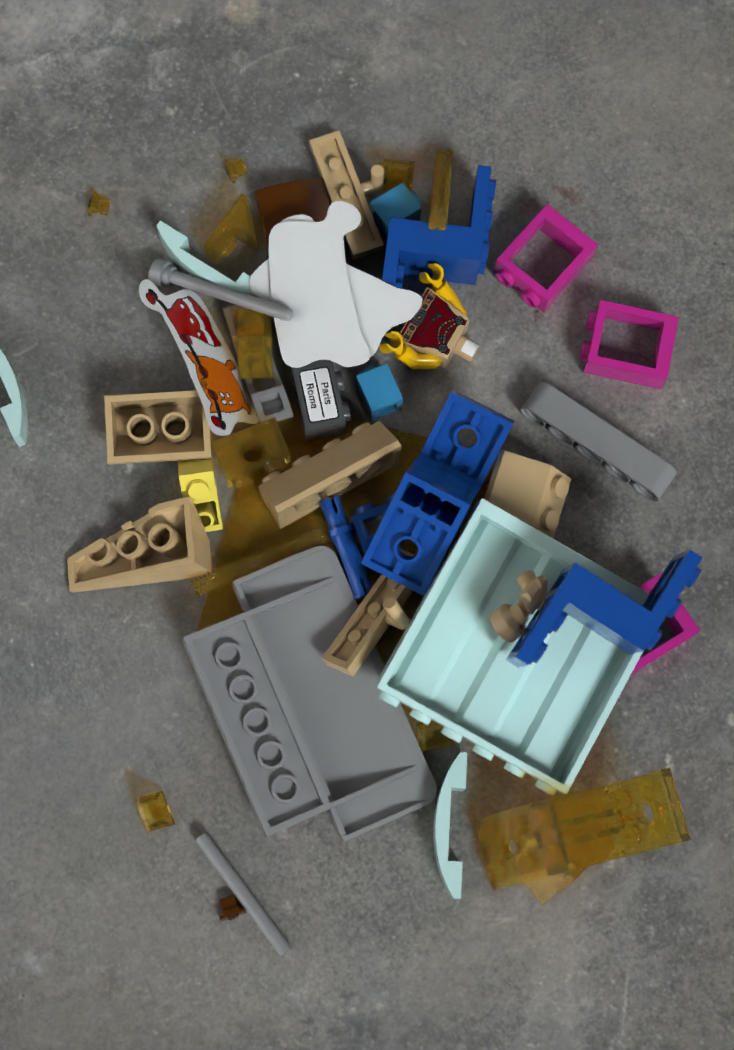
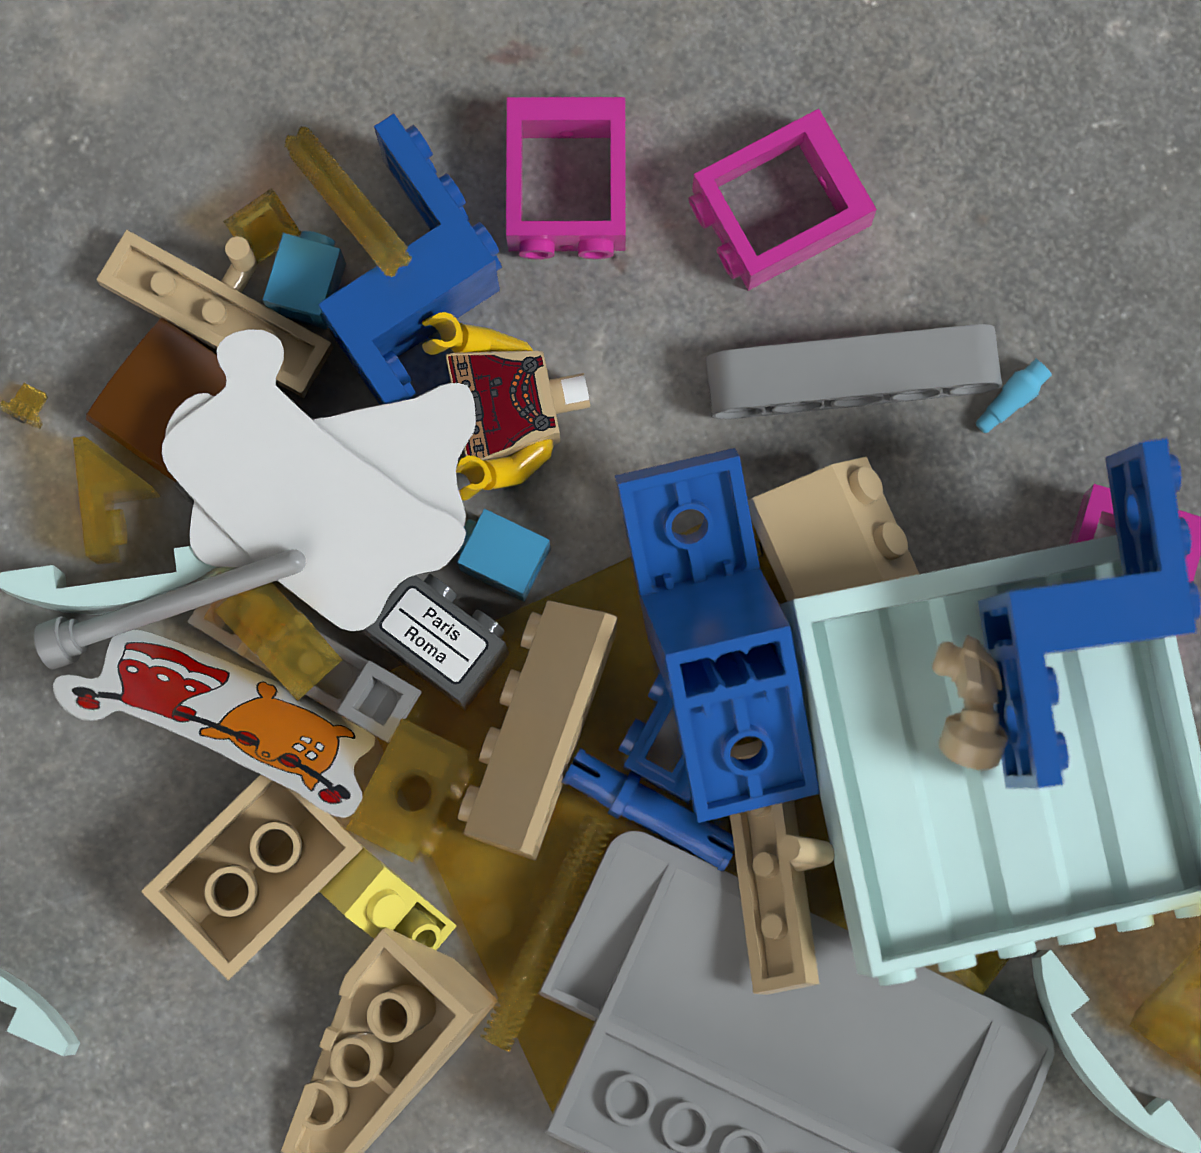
camera: 35 degrees left, 5 degrees up
none -> medium azure piece [976,359,1052,433]

